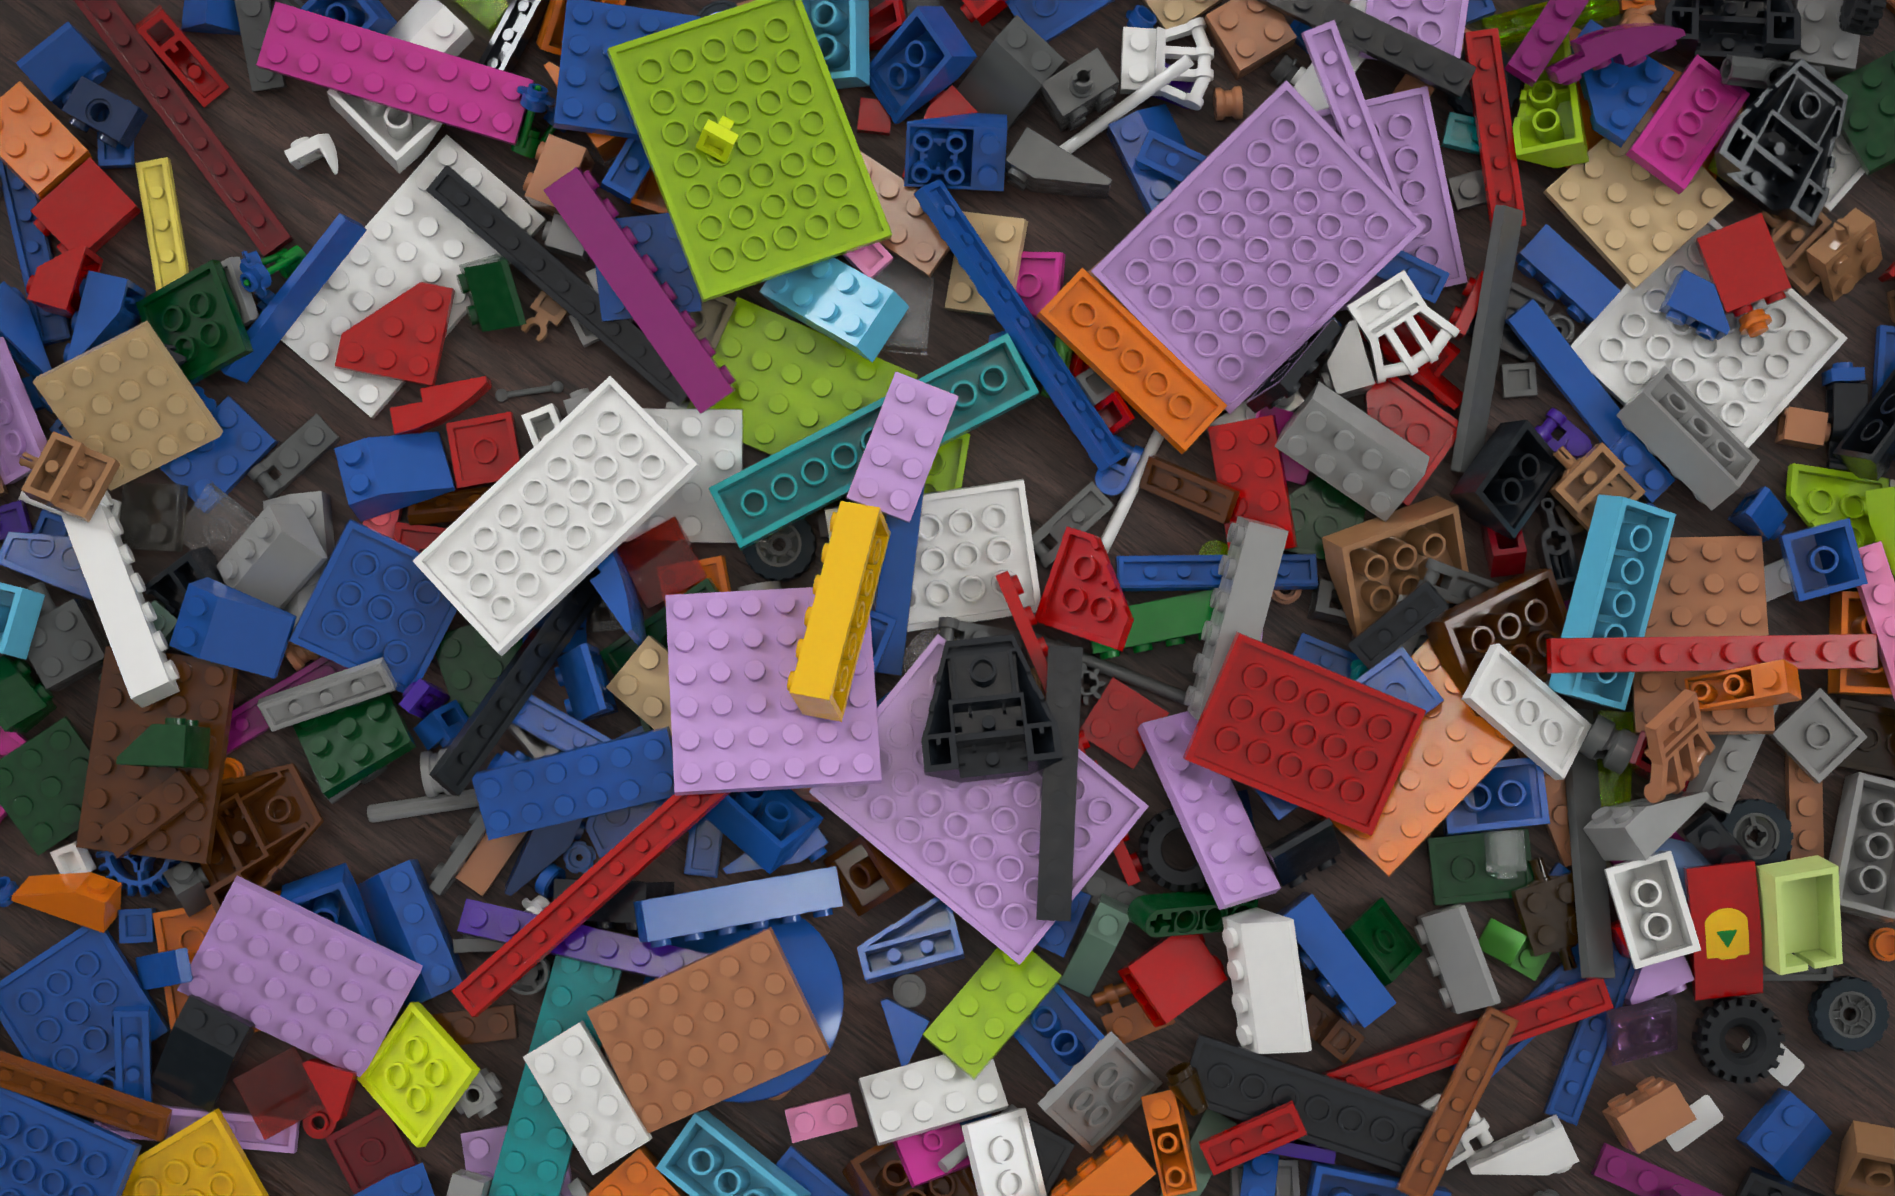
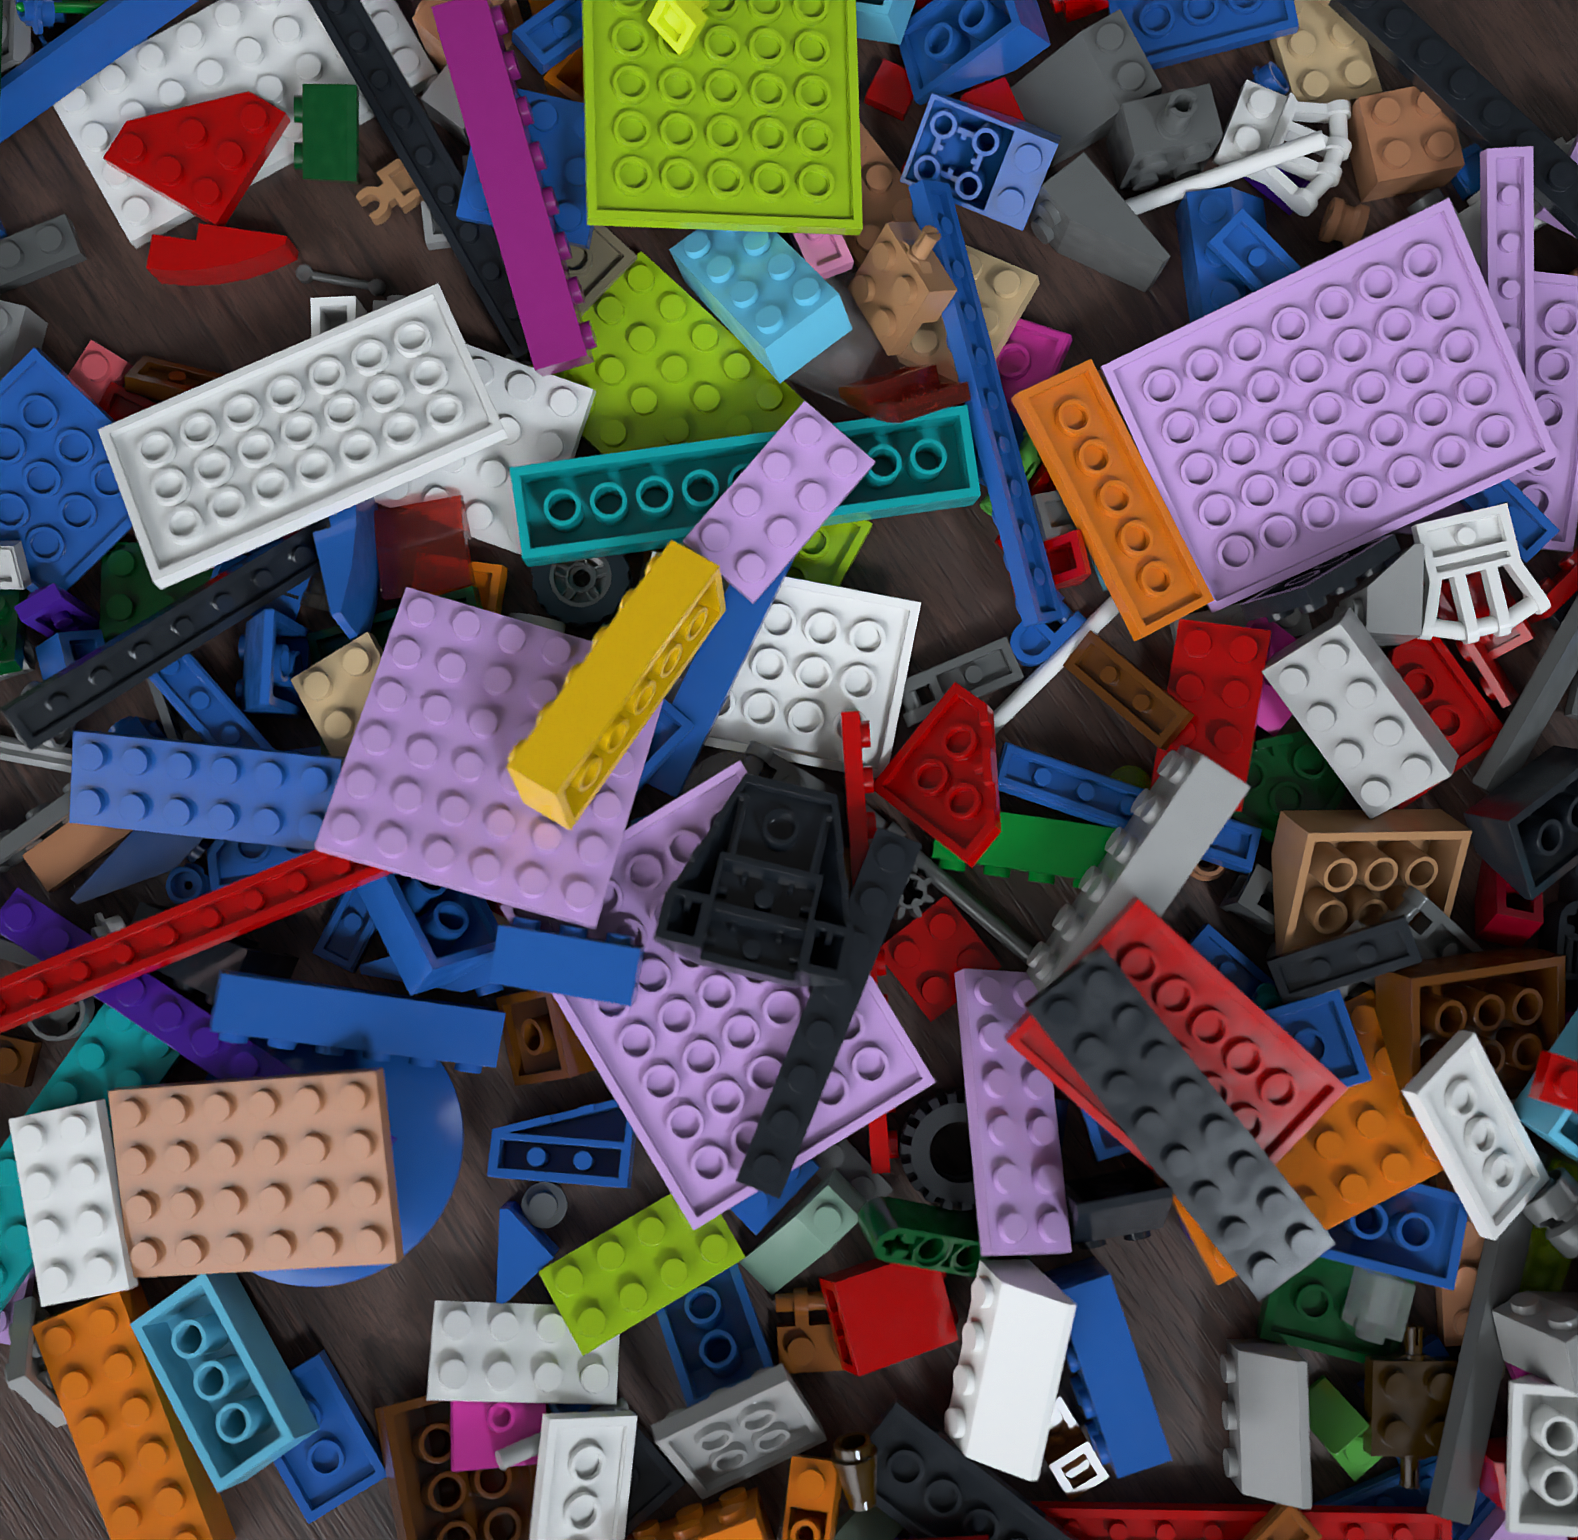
camera: 15 degrees right, 0 degrees up
blue slope [334,431,455,522] -> none
red plate [446,412,521,489] -> none
blue tile [535,863,566,898] -> none
bright pink plate [784,1092,858,1143] -> none
dark green plate [1342,897,1423,987] -> none
none -> blue brick [489,916,645,1006]
none -> clear red slope [838,364,971,423]
none -> medium nougat plate [848,221,958,356]
none -> black plate [1024,945,1336,1301]

